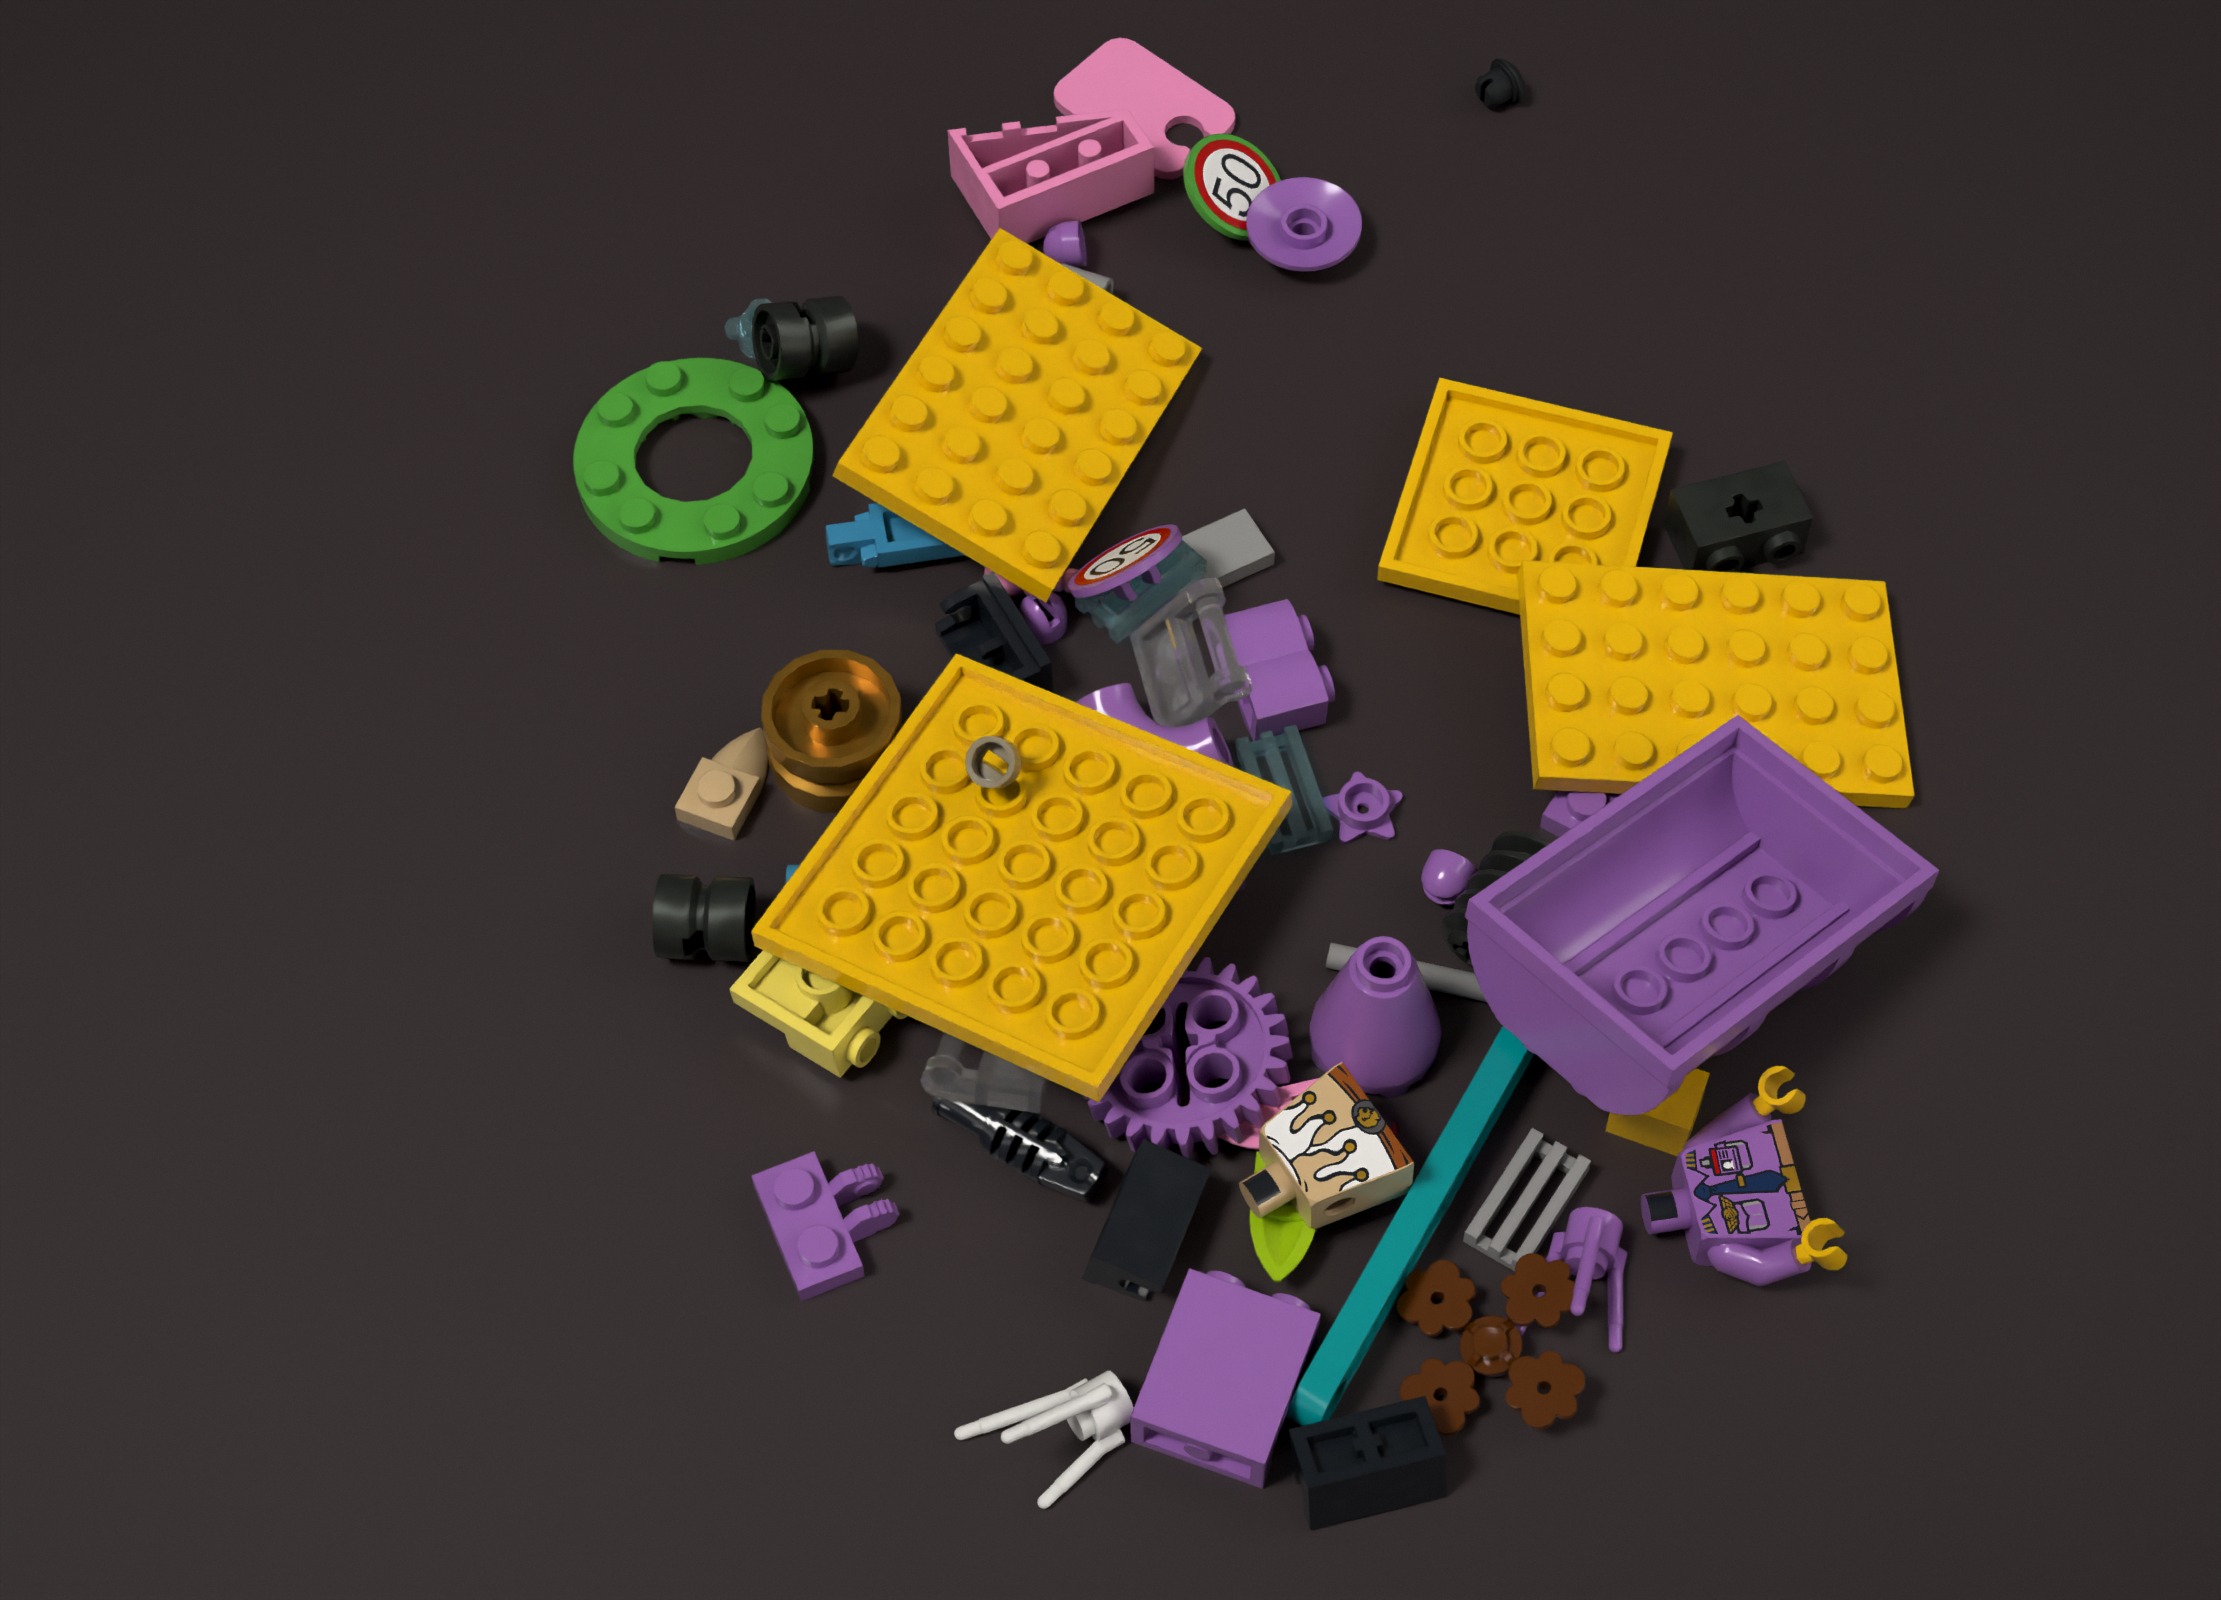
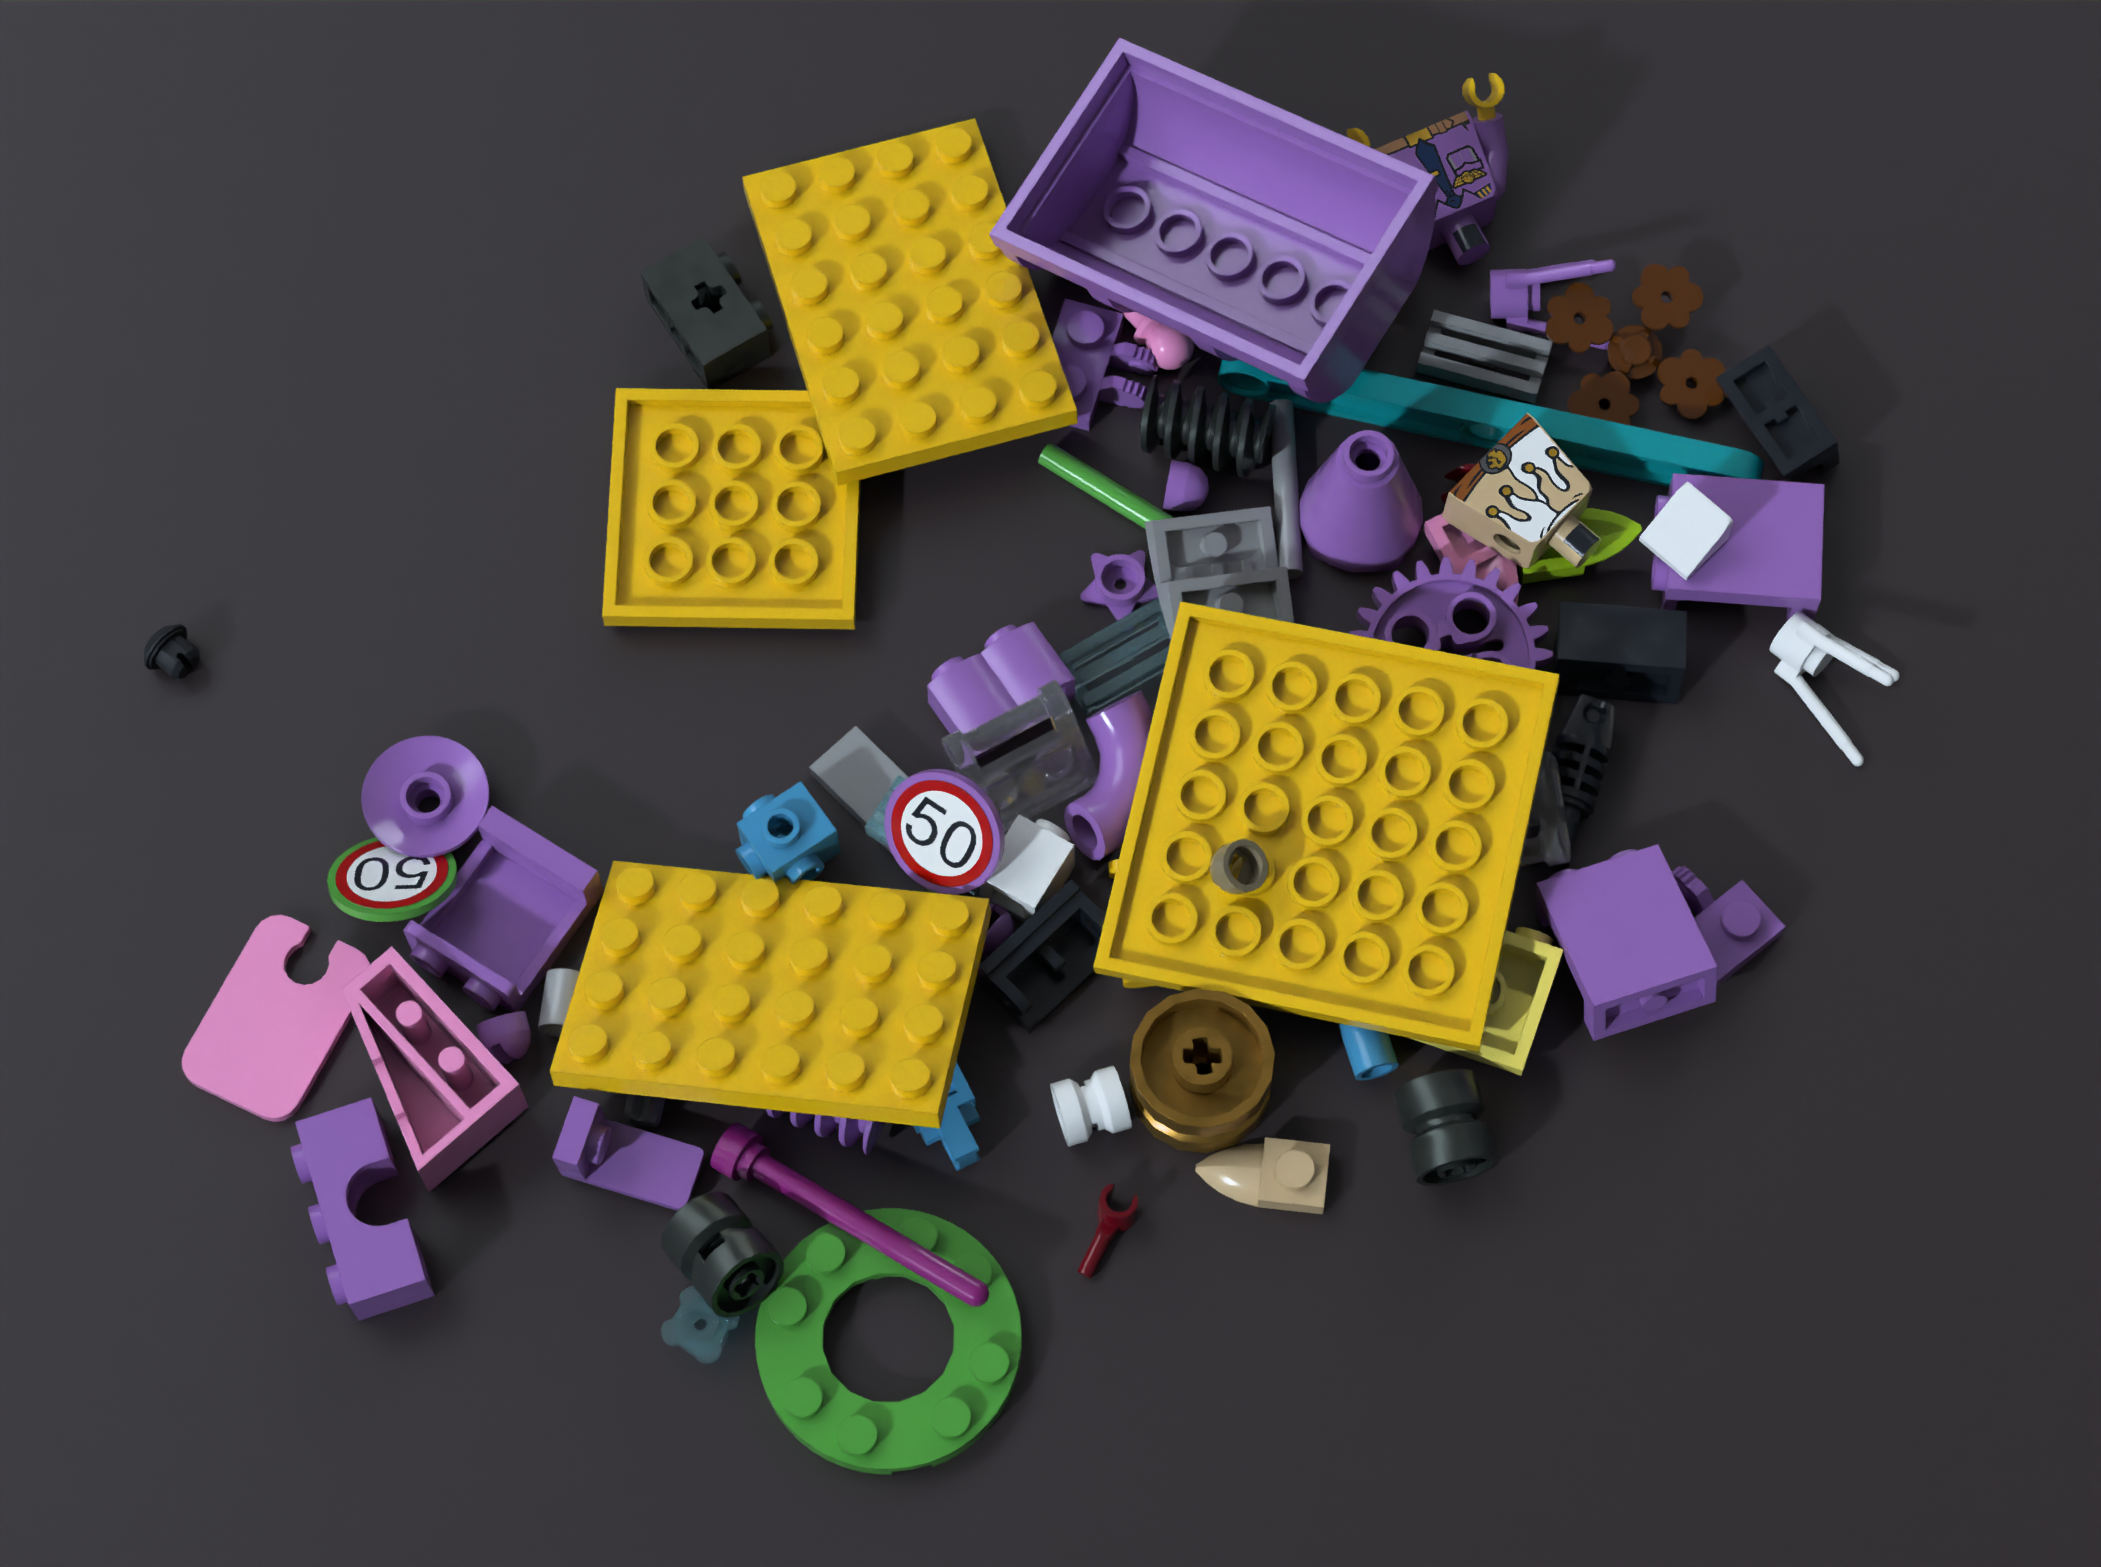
camera: 105 degrees left, 10 degrees up
none -> medium lavender arch [290,1097,435,1321]
none -> medium lavender panel [403,806,604,1013]
none -> medium lavender bracket [552,1096,705,1211]
none -> magenta piece [711,1122,989,1307]
none -> dark azure brick [735,781,840,884]
none -> white brick [980,814,1075,923]
none -> bright green bar [1038,442,1174,529]
none -> white wheel [1050,1066,1132,1147]
none -> dark red hand [1077,1183,1139,1279]
none -> light grey slope [1145,506,1294,639]
none -> medium lavender panel [1536,844,1718,1041]
none -> white slope [1639,482,1733,581]

